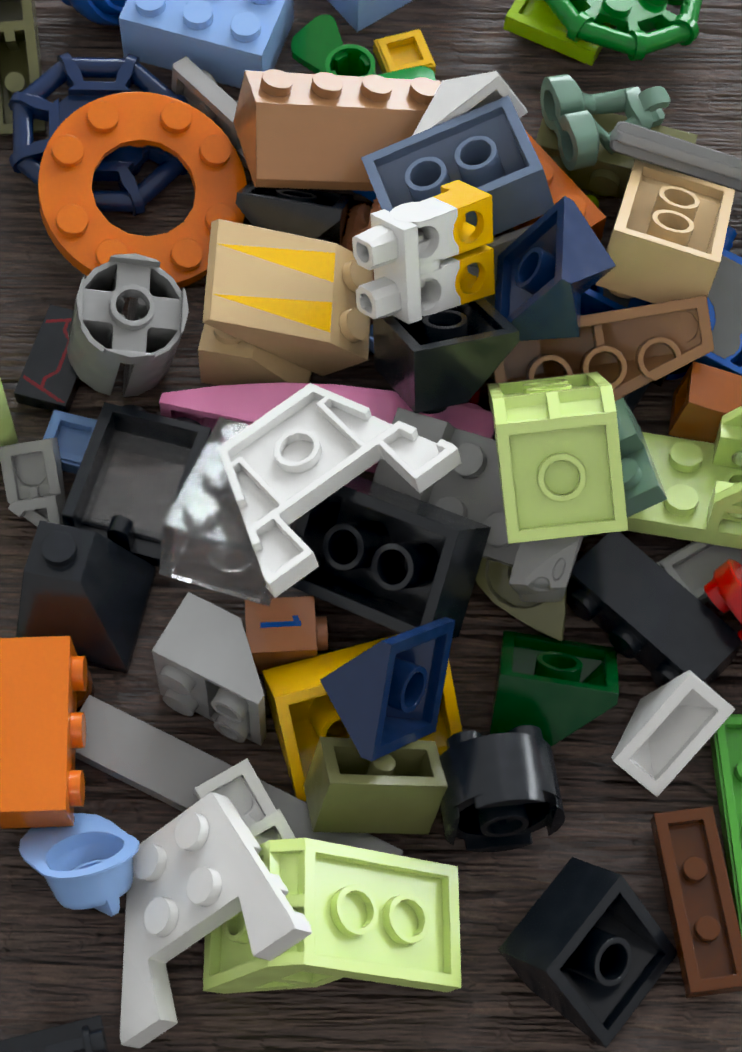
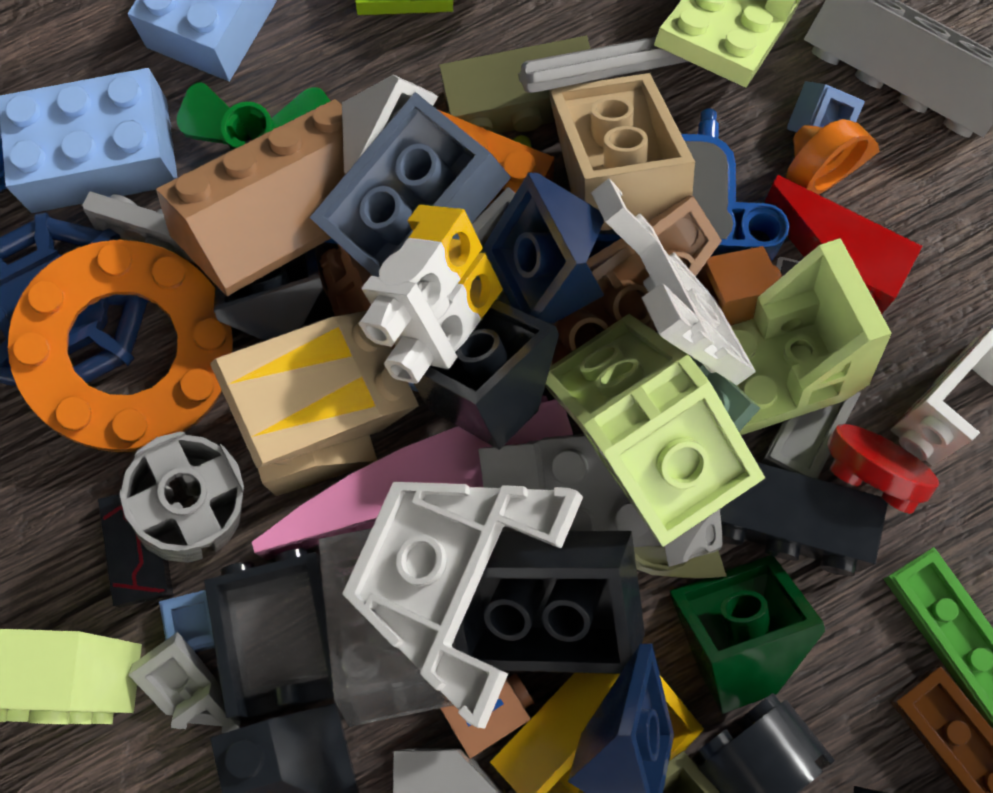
camera: 20 degrees left, 10 degrees up
yellow tile [373,29,436,74] -> none
sand green piece [540,74,670,171] -> none
white slope [611,670,735,797] -> none
none -> white wing [591,178,756,385]

